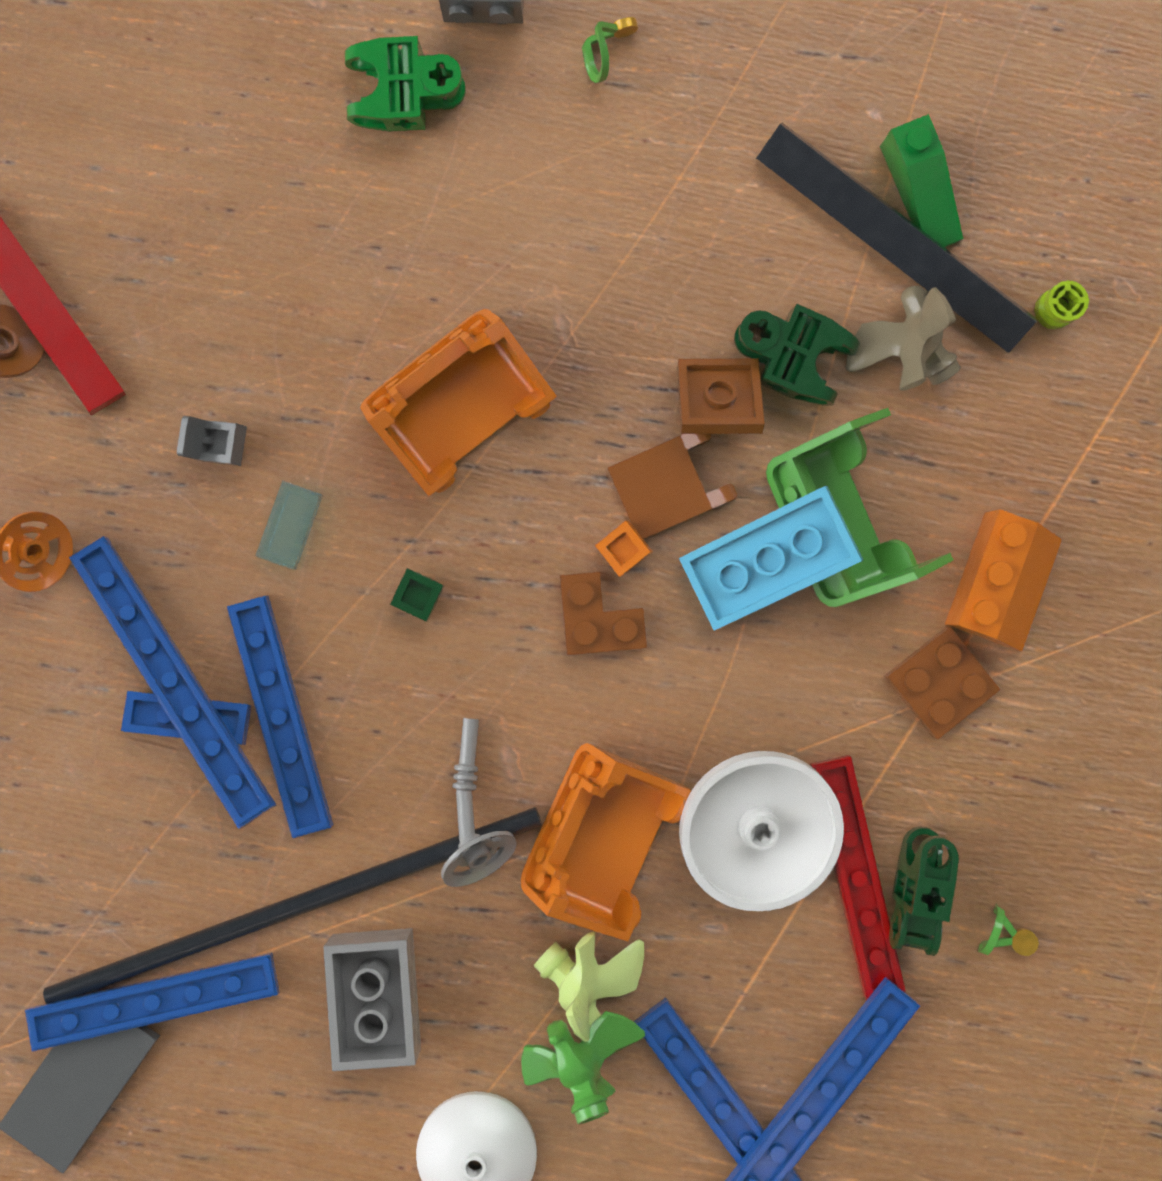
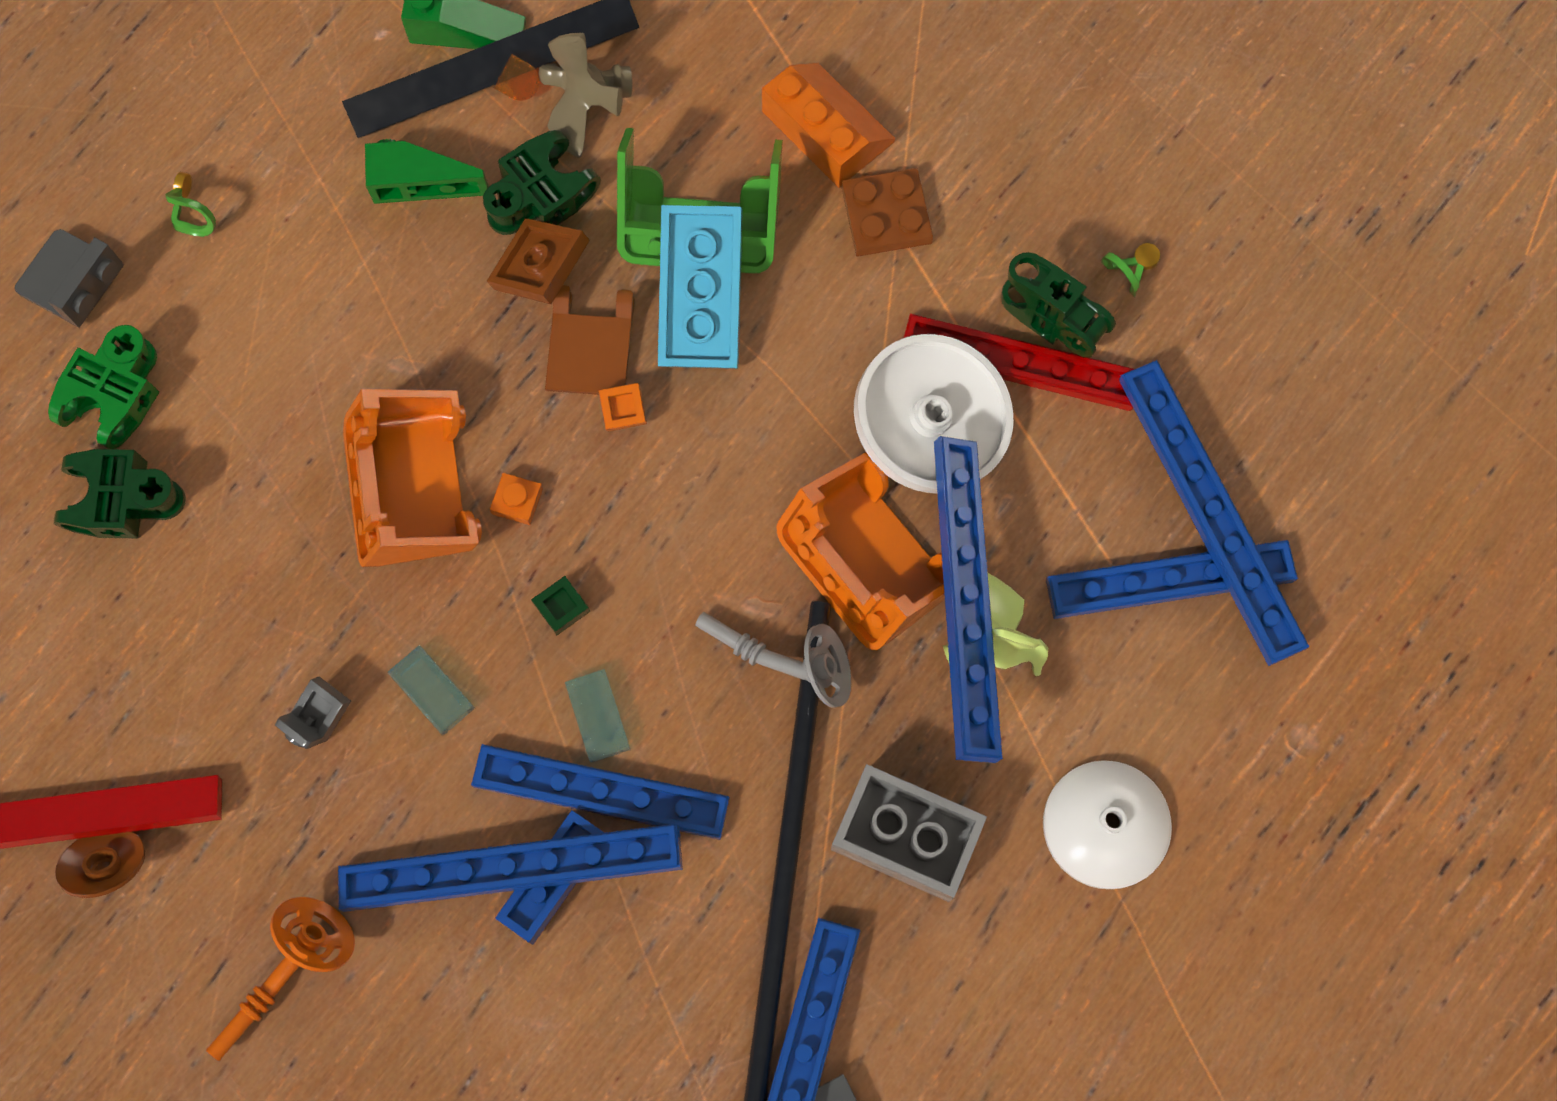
camera: 60 degrees left, 15 degrees down
bright green animal [521,1011,645,1125] -> none
dark orange plate [560,572,647,655] -> none
none -> dark green piece [54,449,186,539]
none -> green slope [365,139,489,204]
none -> orange plate [490,473,543,525]
none -> clear orange tile [493,54,539,101]
none -> clear light blue tile [565,669,631,763]
none -> blue tile [934,436,1003,763]

